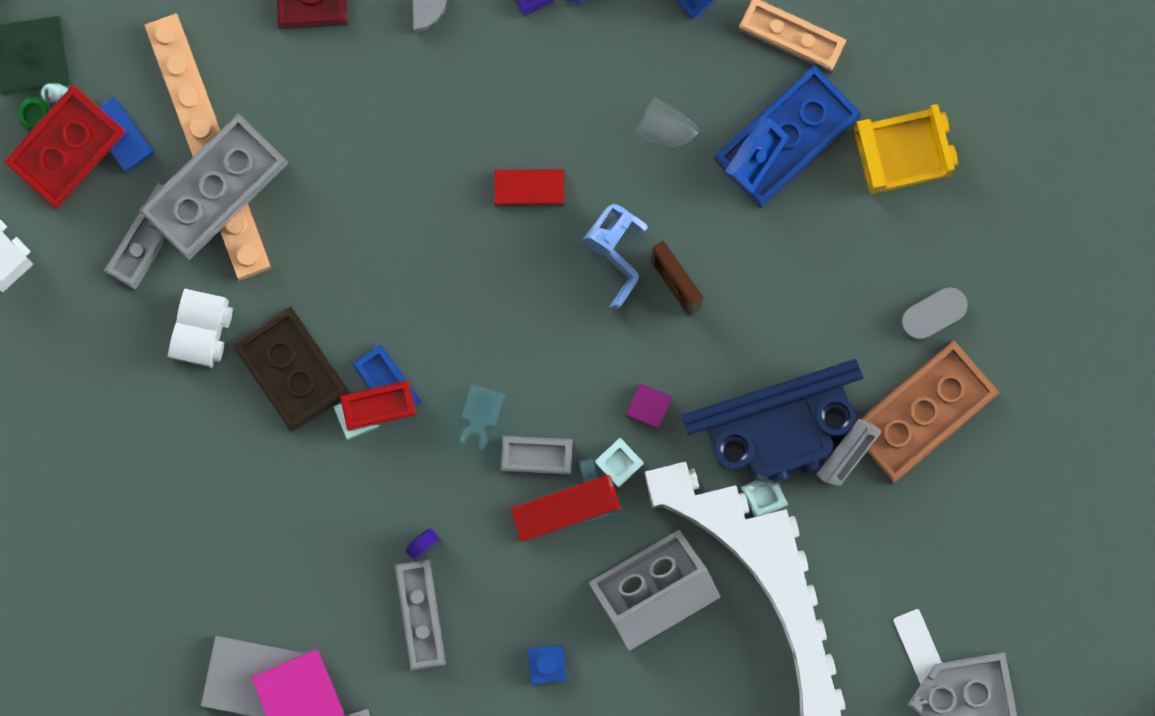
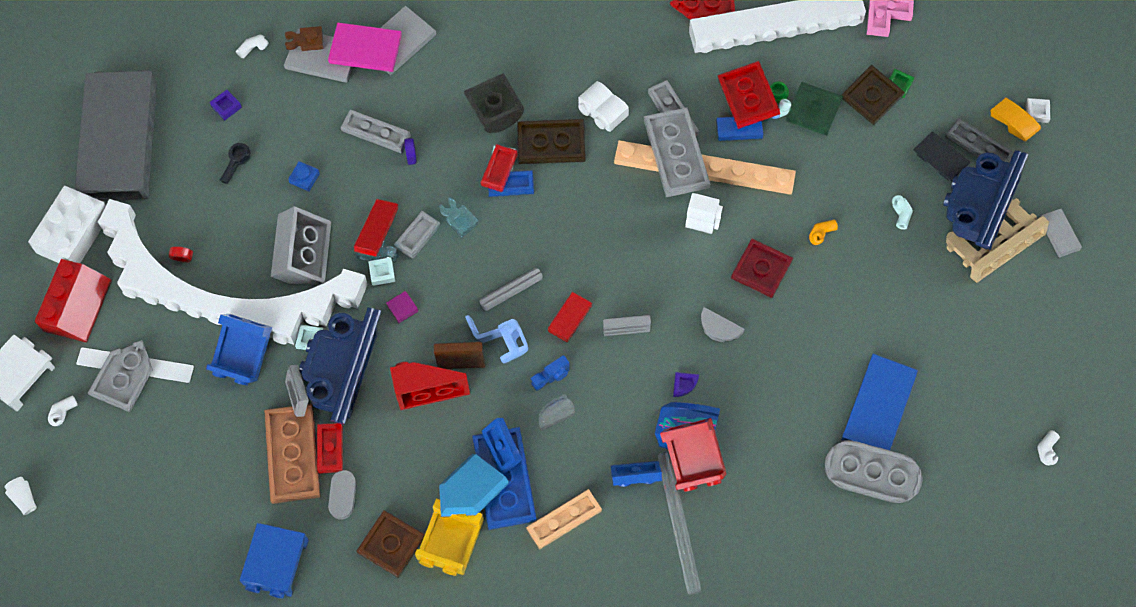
camera: 125 degrees right, 15 degrees down
none -> blue panel [206,313,272,385]
none -> blue panel [240,523,309,598]
none -> red plate [317,423,343,474]
none -> reddish brown tile [357,510,425,578]
none -> red slope [390,362,470,410]
none -> dark azure tile [439,454,509,517]
none -> clear smoke brick [464,73,524,133]
none -> light grey axle [480,268,543,311]
none -> blue plate [530,355,570,391]
none -> light grey tile [603,315,651,336]
none -> white brick [685,193,723,234]

